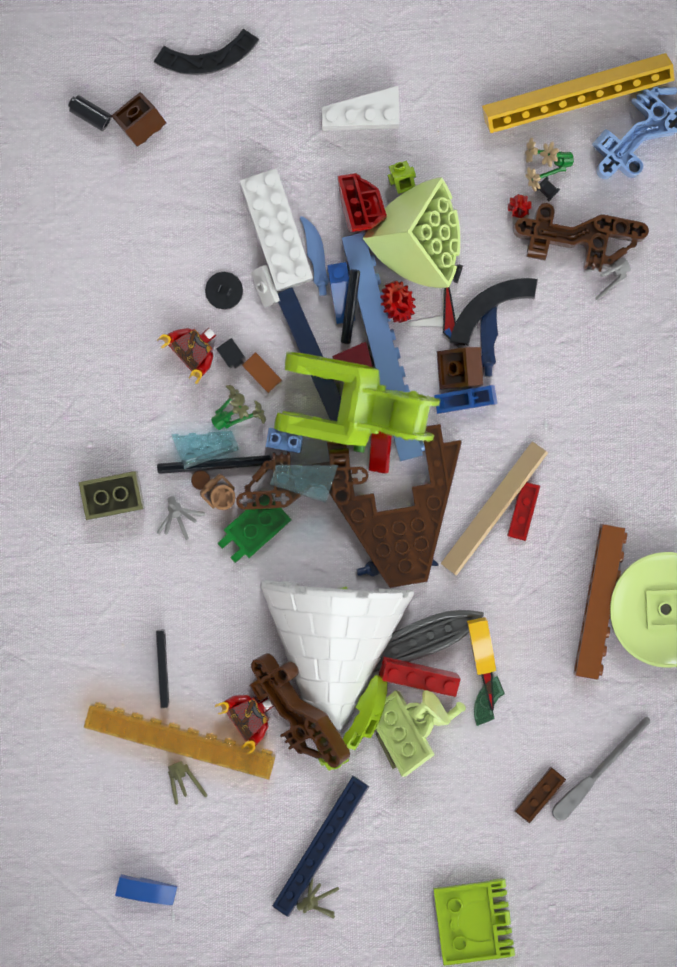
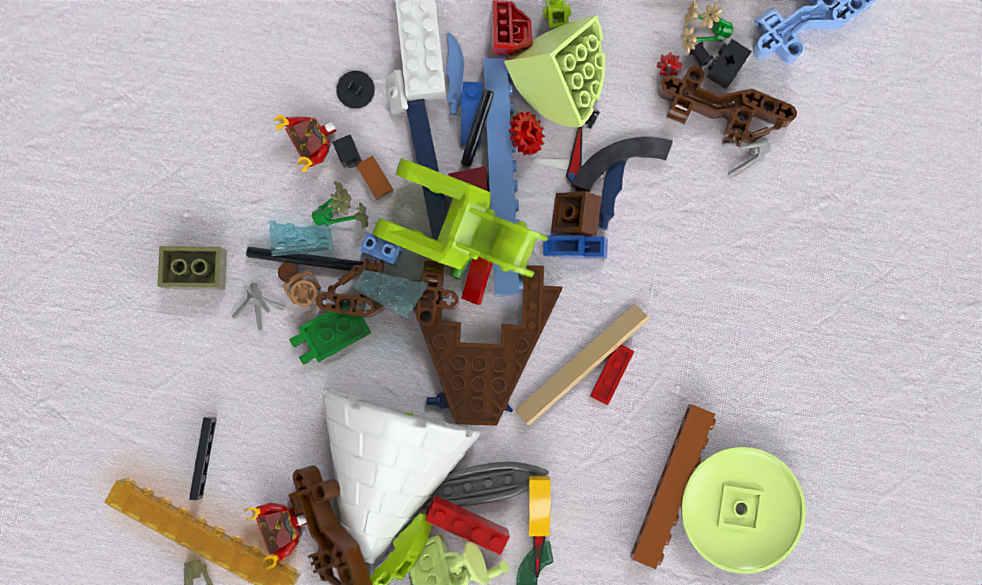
camera: 25 degrees right, 5 degrees down
none -> black brick [707,39,752,89]

